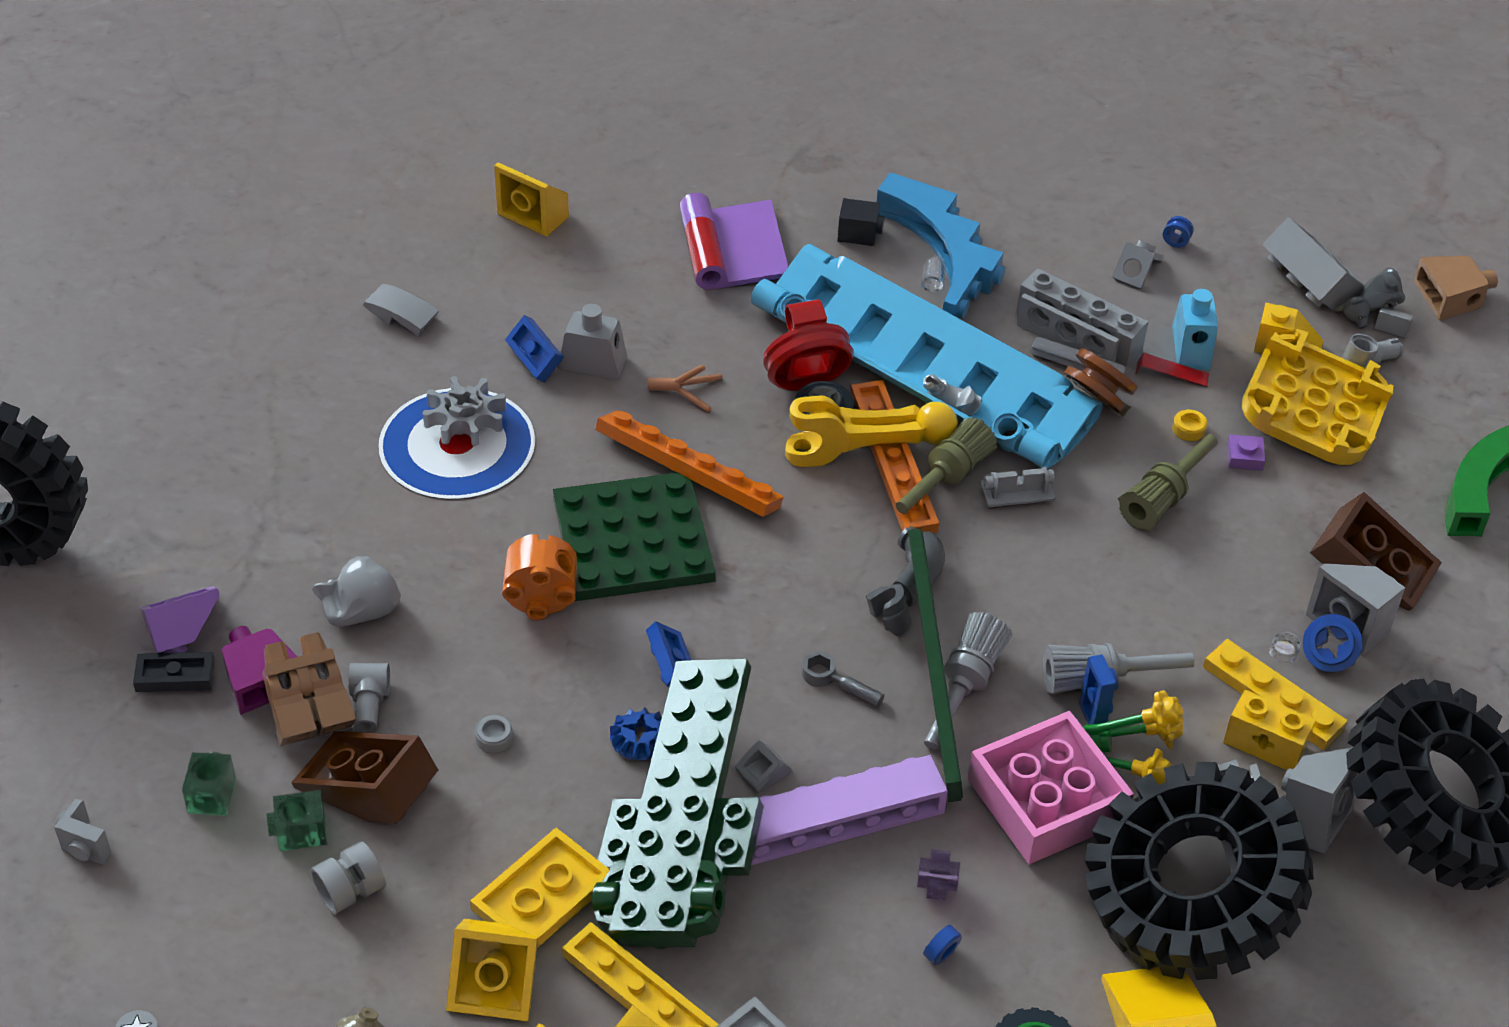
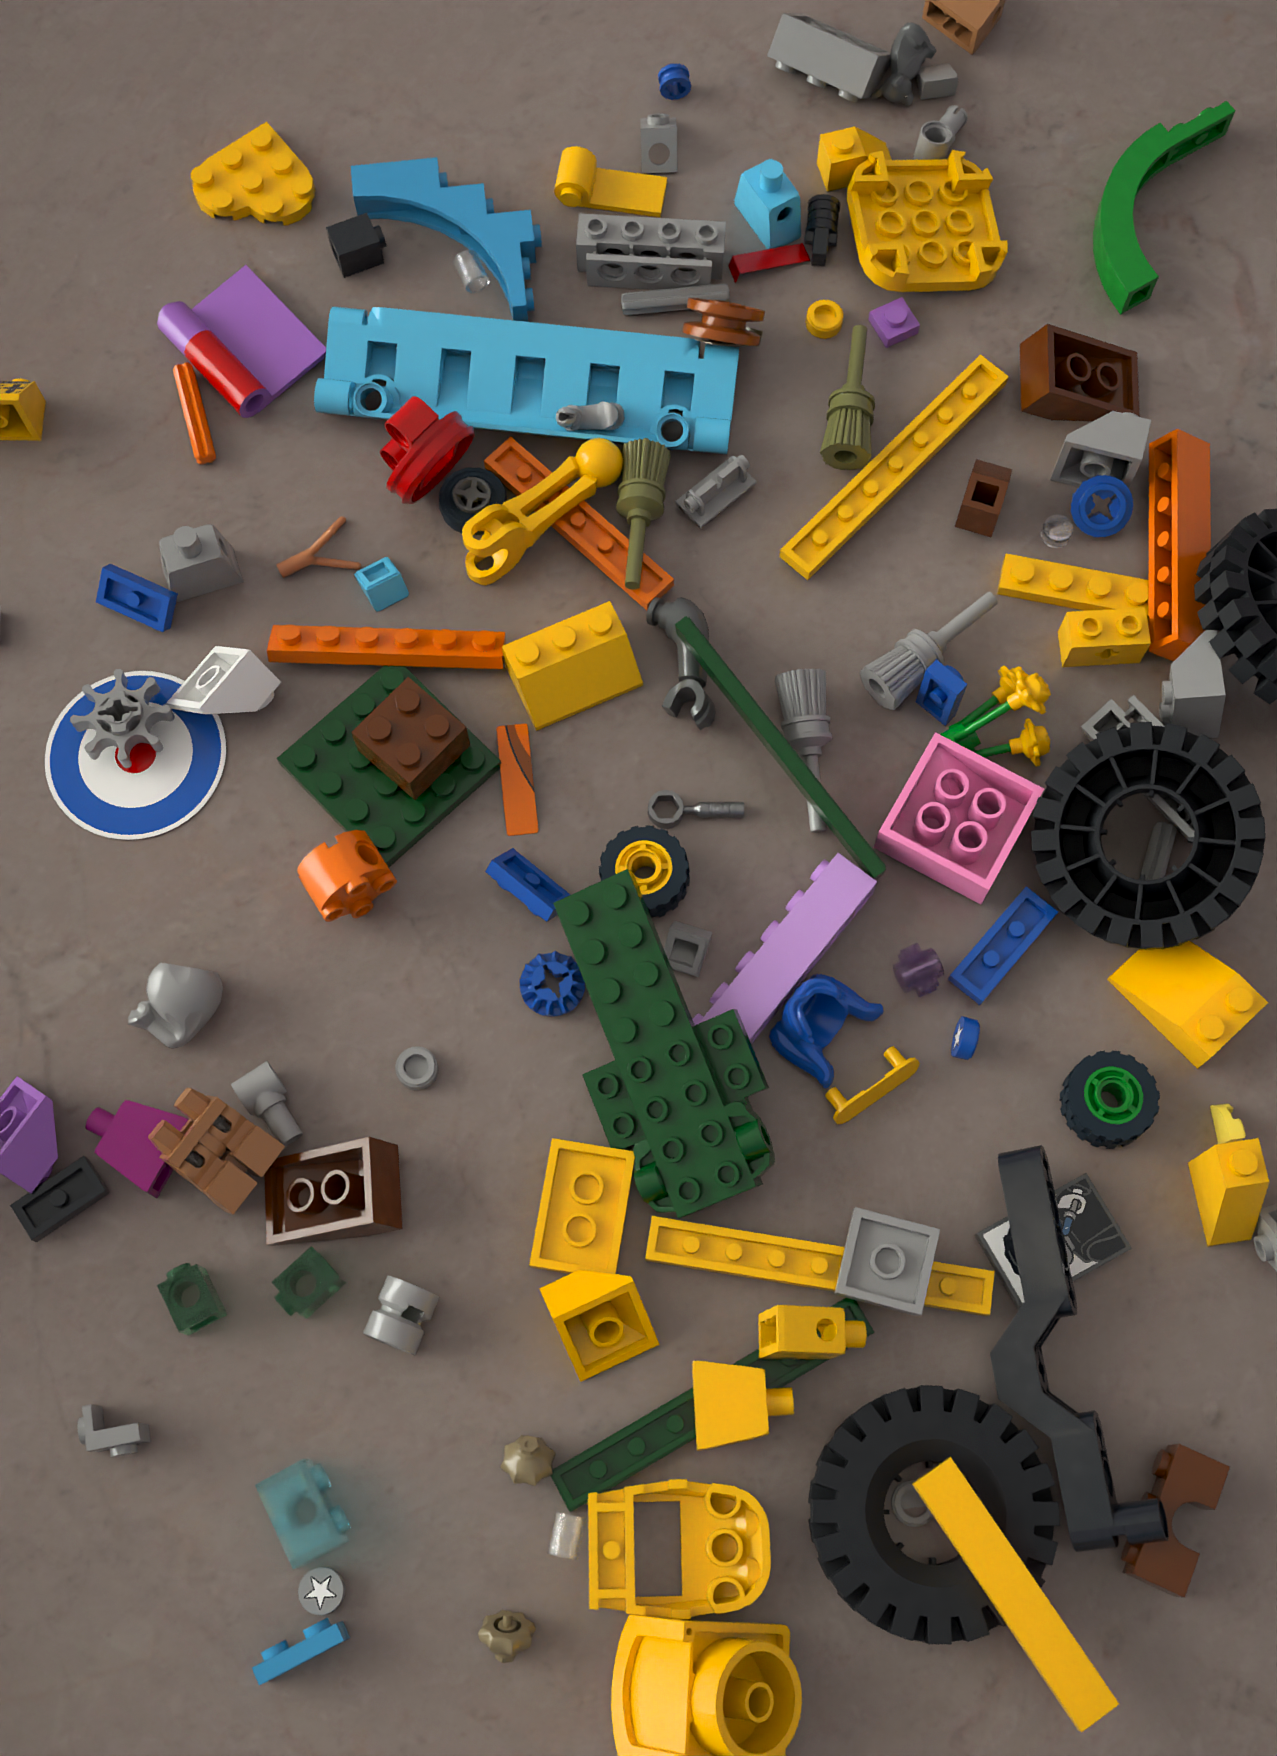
camera: 30 degrees left, 25 degrees up
none -> white slope [166,646,281,714]
none -> orange axle [173,362,216,465]
none -> yellow plate [191,121,315,226]
none -> clear light blue brick [255,1459,350,1569]
none -> reddish brown piece [351,677,471,800]
none -> medium azure slope [354,557,409,611]
none -> orange sticker [496,724,539,836]
none -> yellow slope [502,601,643,731]
none -> yellow door [554,146,667,218]
none -> black wheel [599,825,690,918]
none -> blue hair [769,974,884,1089]
none -> yellow plate [779,354,1009,580]
none -> black hinge [804,194,841,266]
none -> yellow piece [825,1046,920,1124]
none -> blue plate [948,886,1058,1005]
none -> reddish brown slope [955,459,1013,537]
none -> orange brick [1148,428,1211,661]

